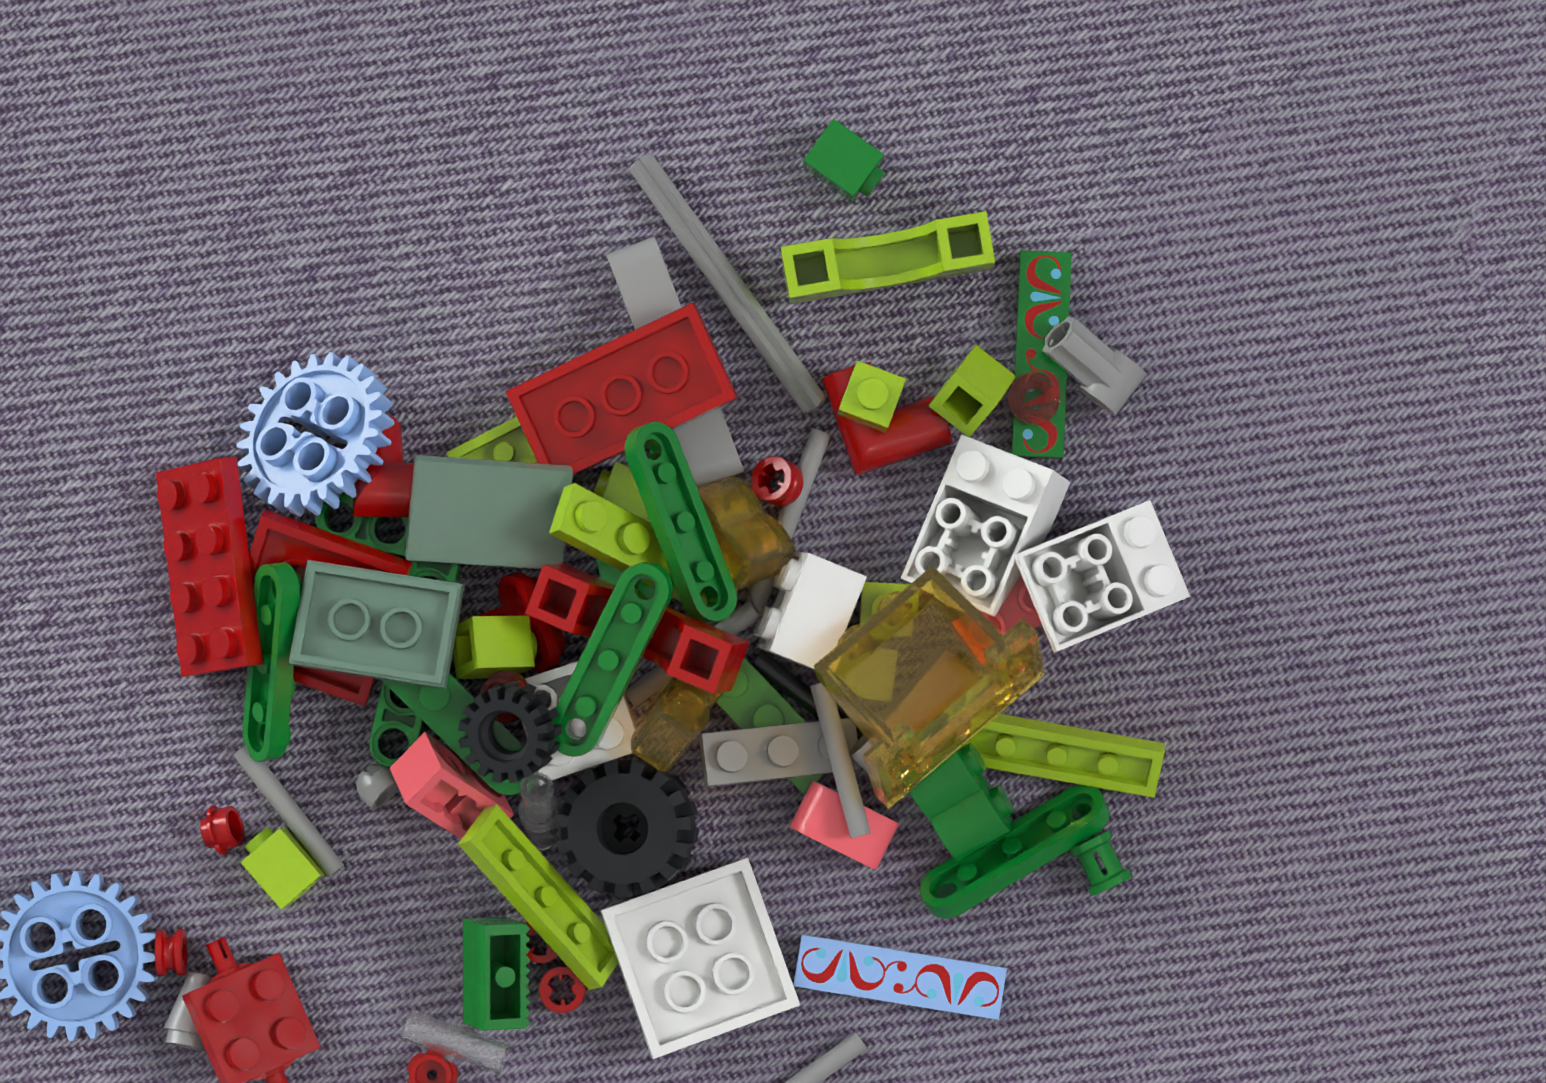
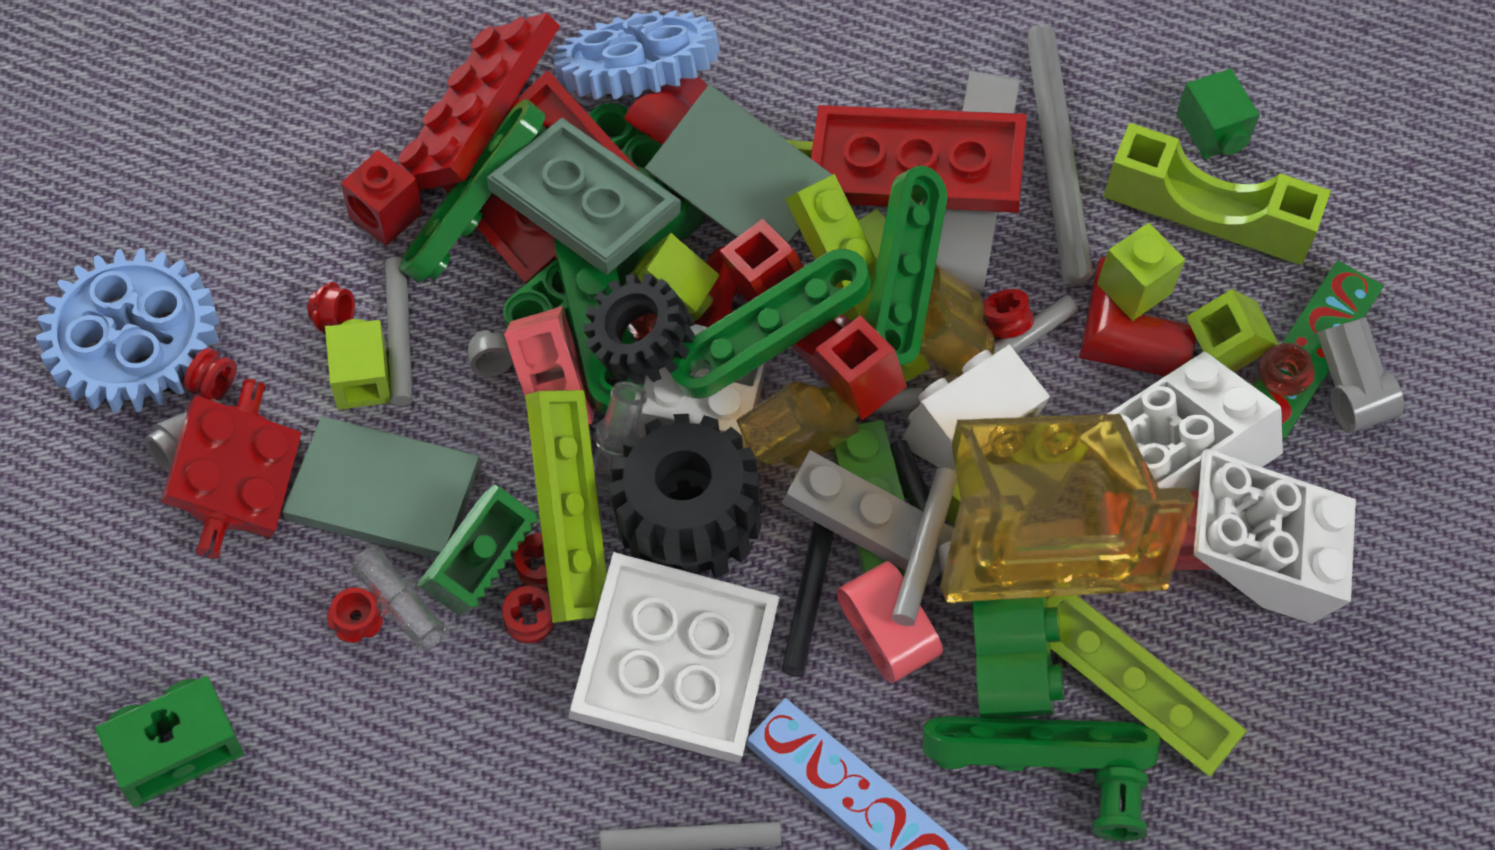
camera: 25 degrees right, 25 degrees down
none -> sand green tile [283,416,481,558]
none -> red brick [341,150,423,246]
none -> black bar [782,521,834,677]

